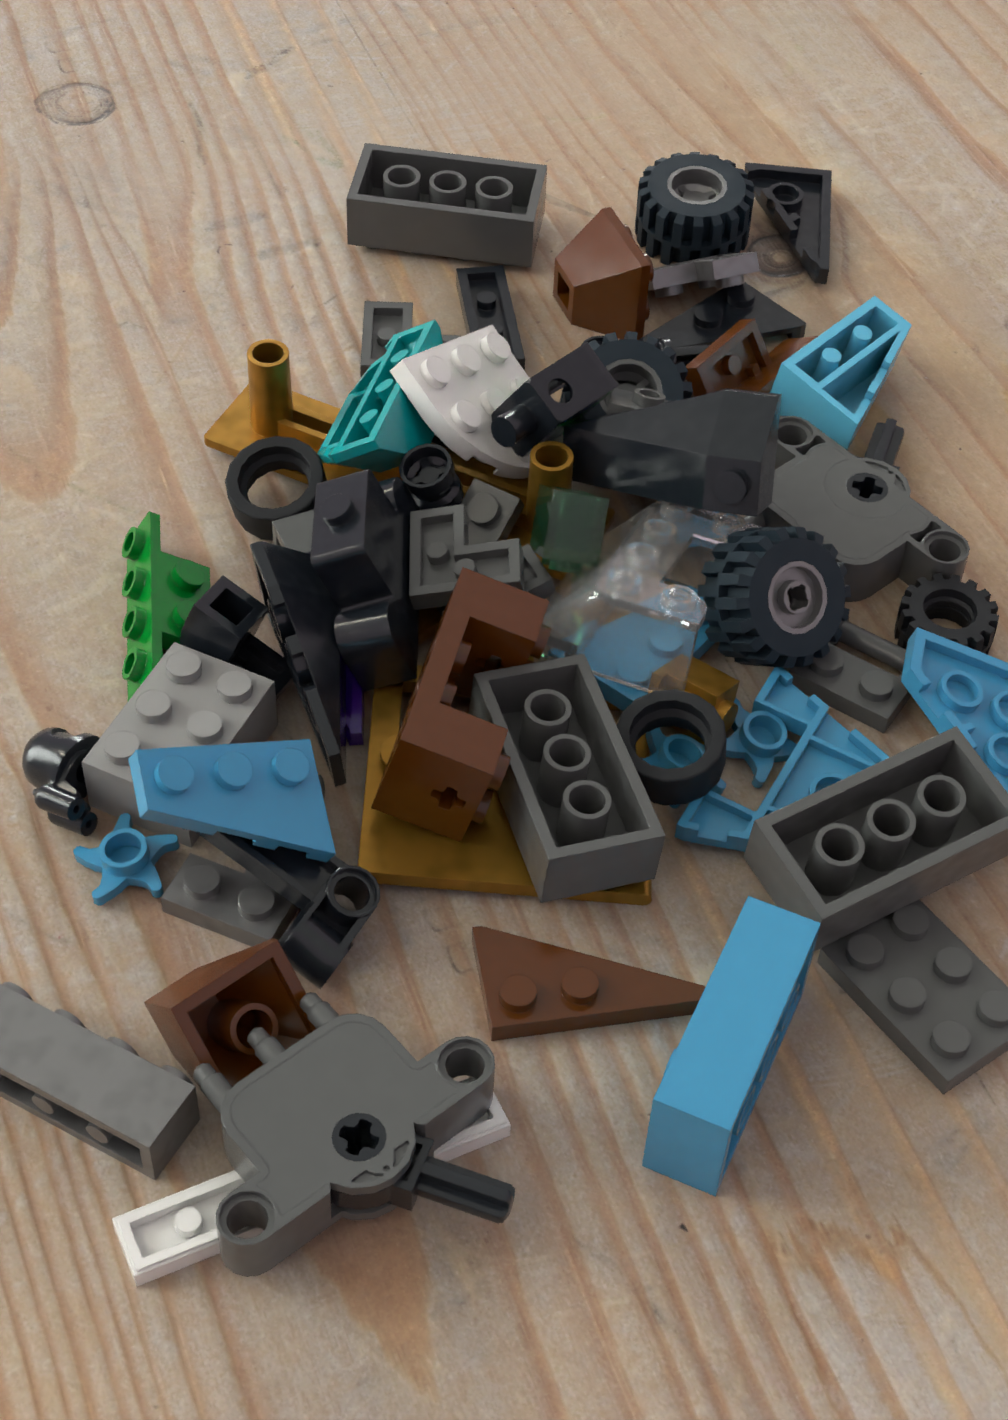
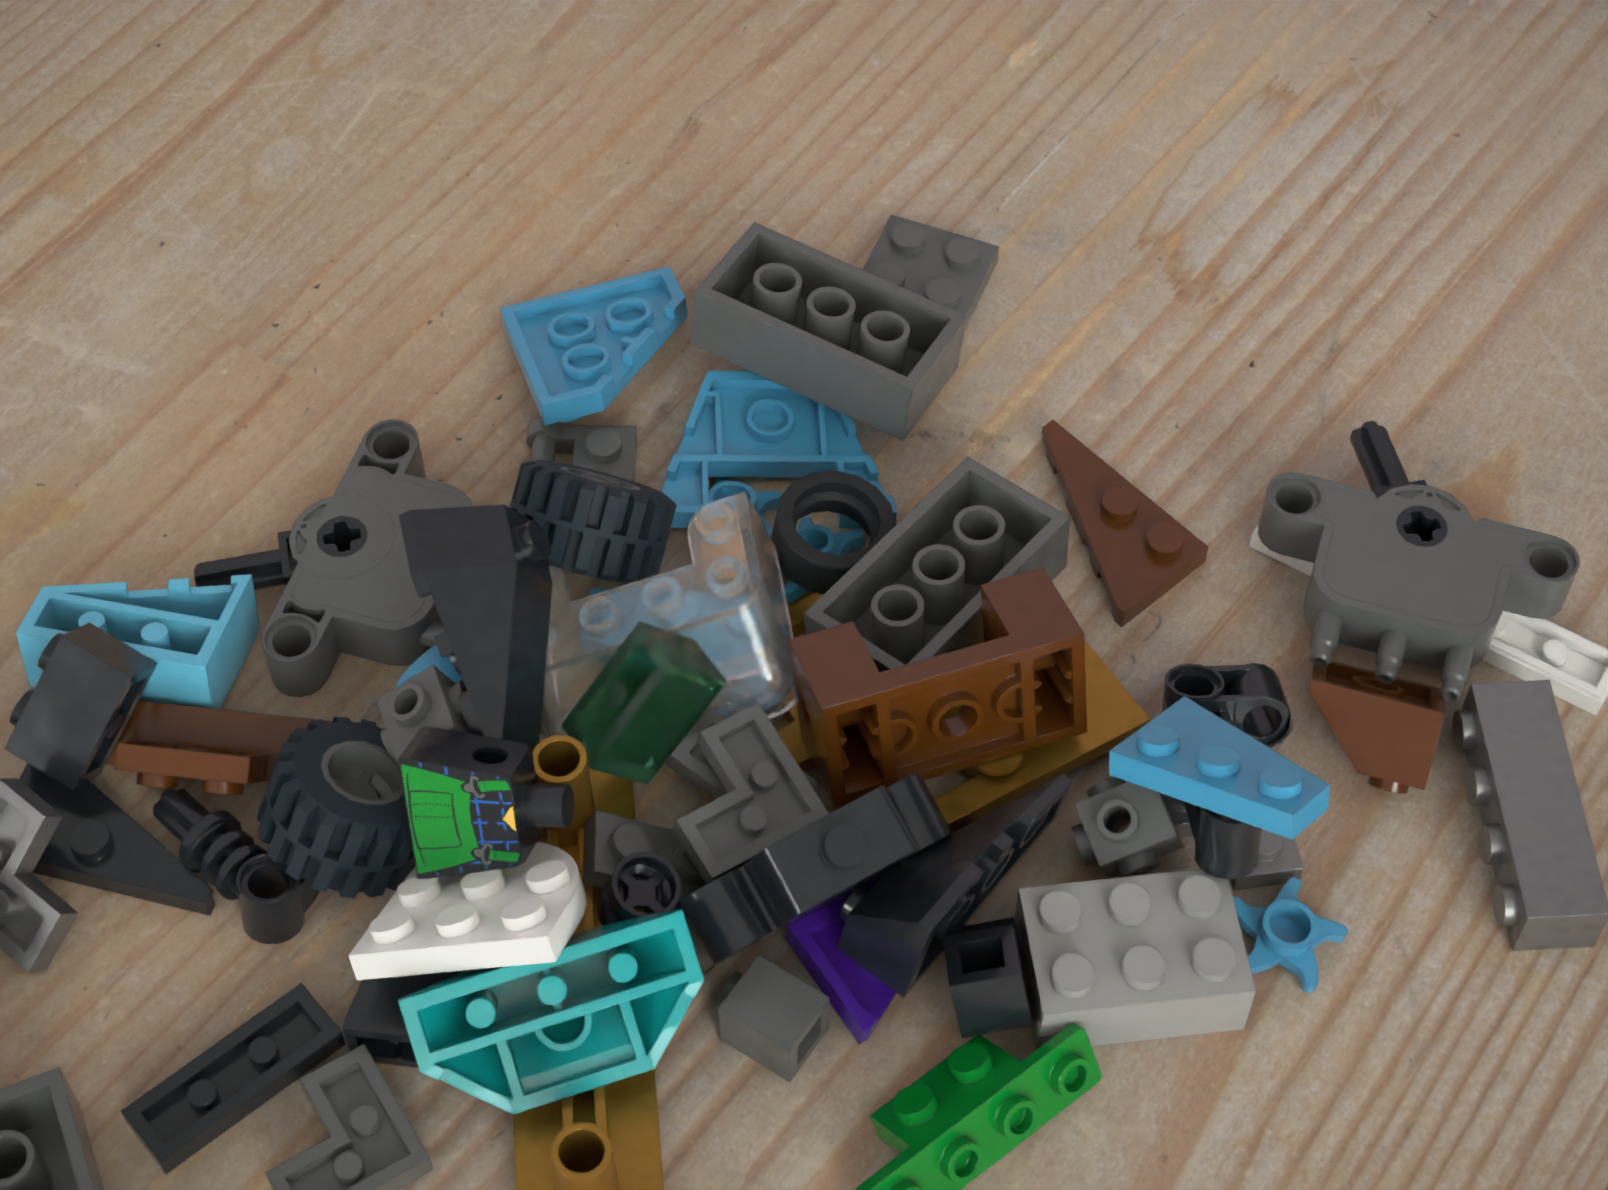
camera: 120 degrees left, 5 degrees up
black piece [22,727,100,836] -> none
black tyre [225,436,327,540] -> none
reddish brown slope [553,207,654,340] -> none
dark azure brick [642,896,821,1196] -> none
black tyre [894,573,999,655] -> none
none -> black brick [4,623,158,790]

